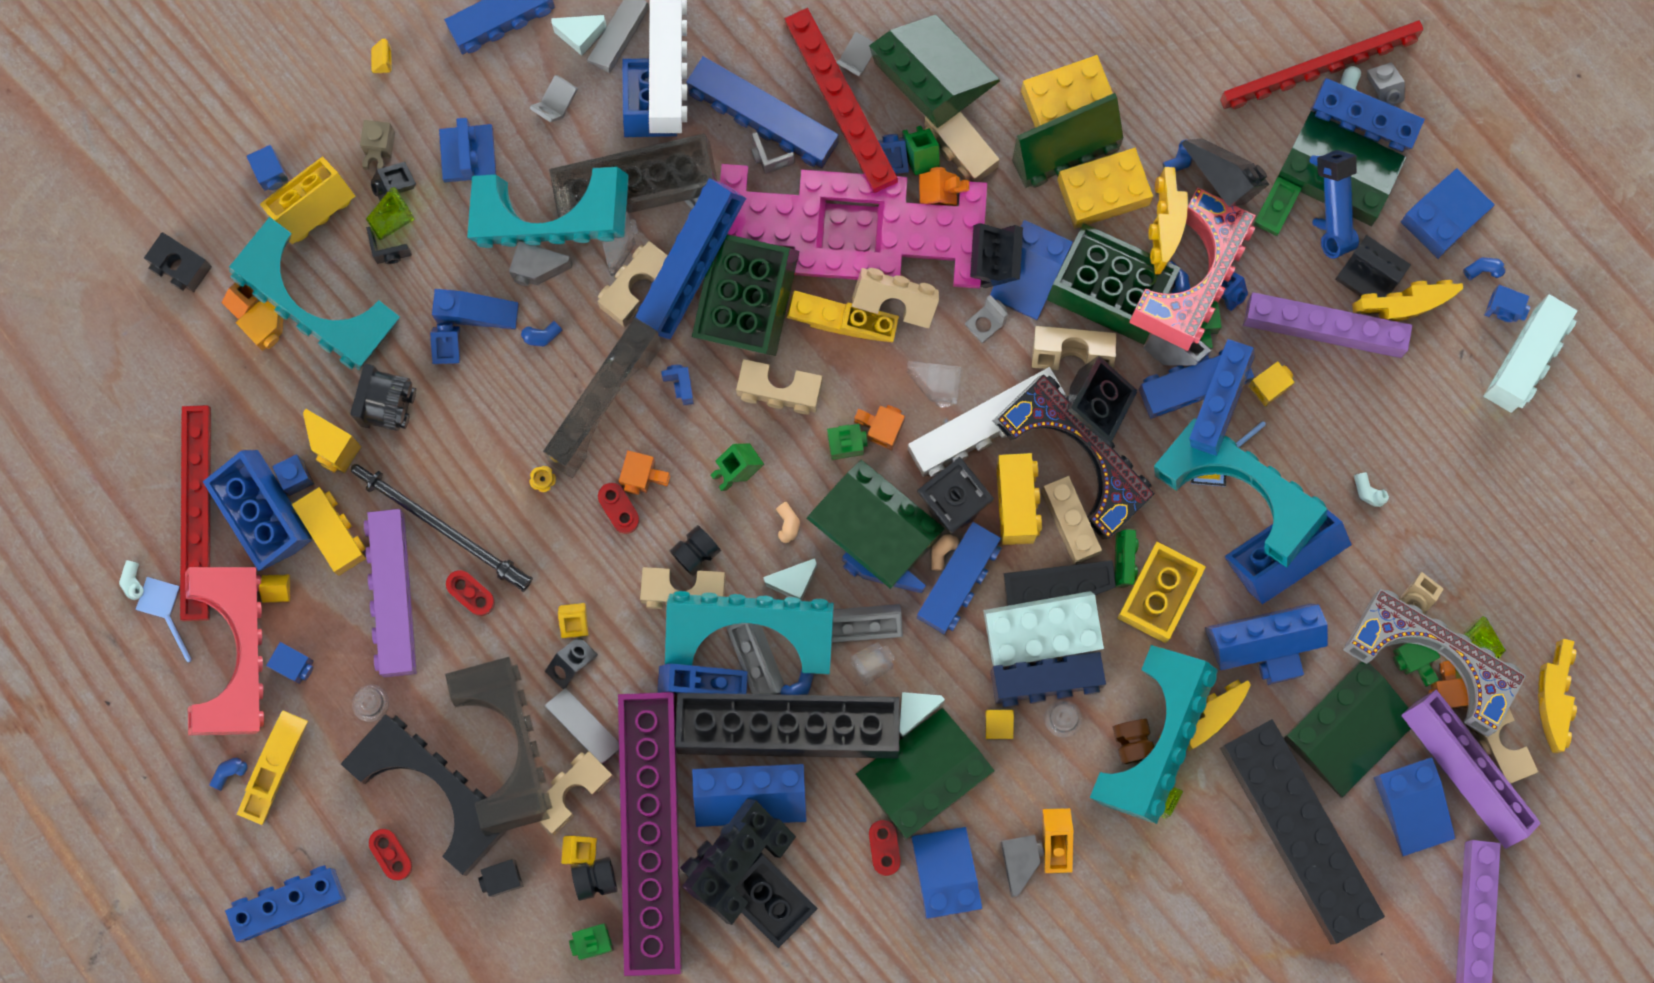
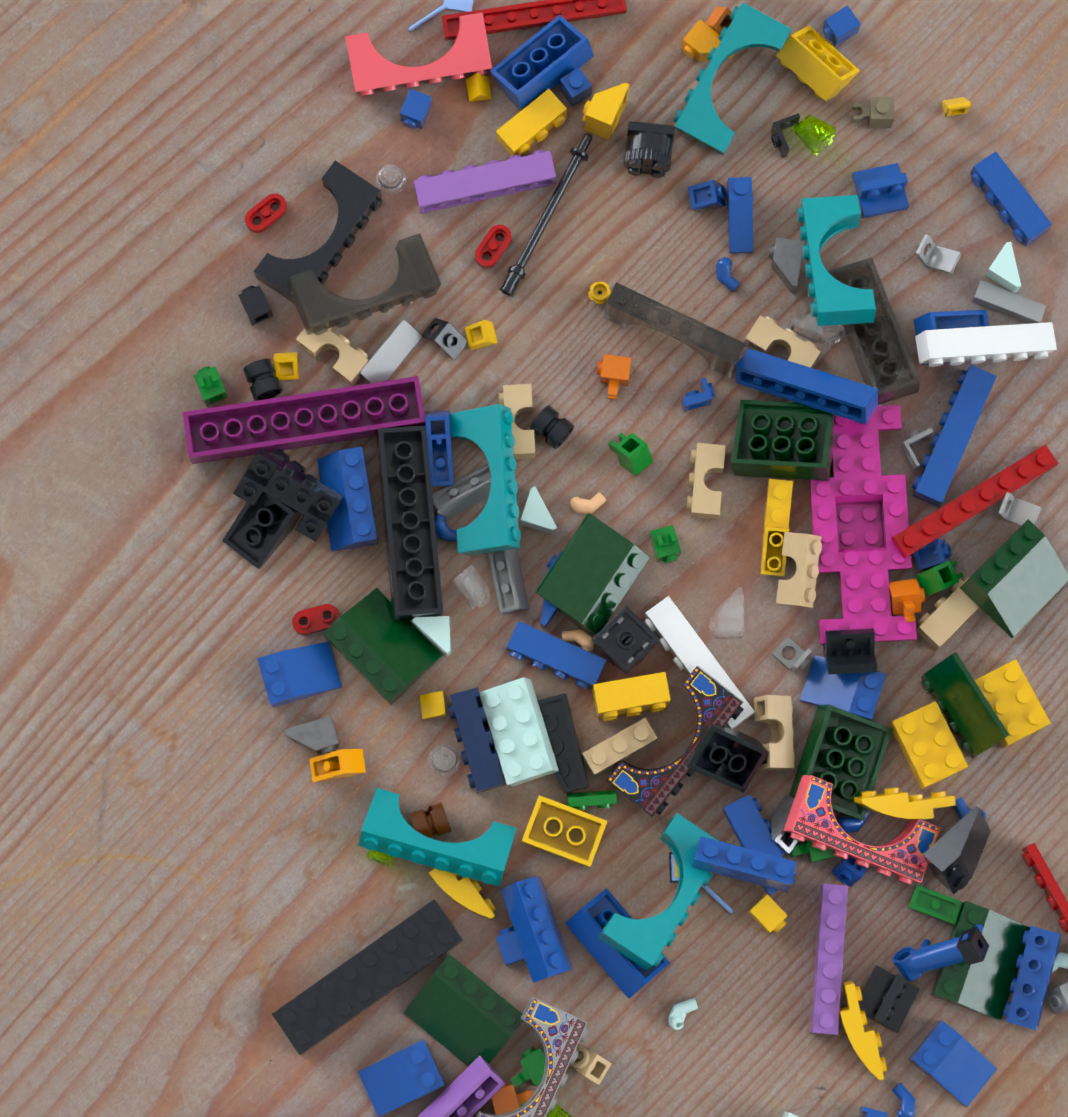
camera: 80 degrees right, 0 degrees up
blue arm [209,757,248,791] -> none
blue brick [225,865,346,942] -> none
yellow slope [236,710,308,825] -> none
black bracket [371,162,416,204] -> none
red plate [598,483,639,534] -> none
orange brick [854,405,905,451] -> none

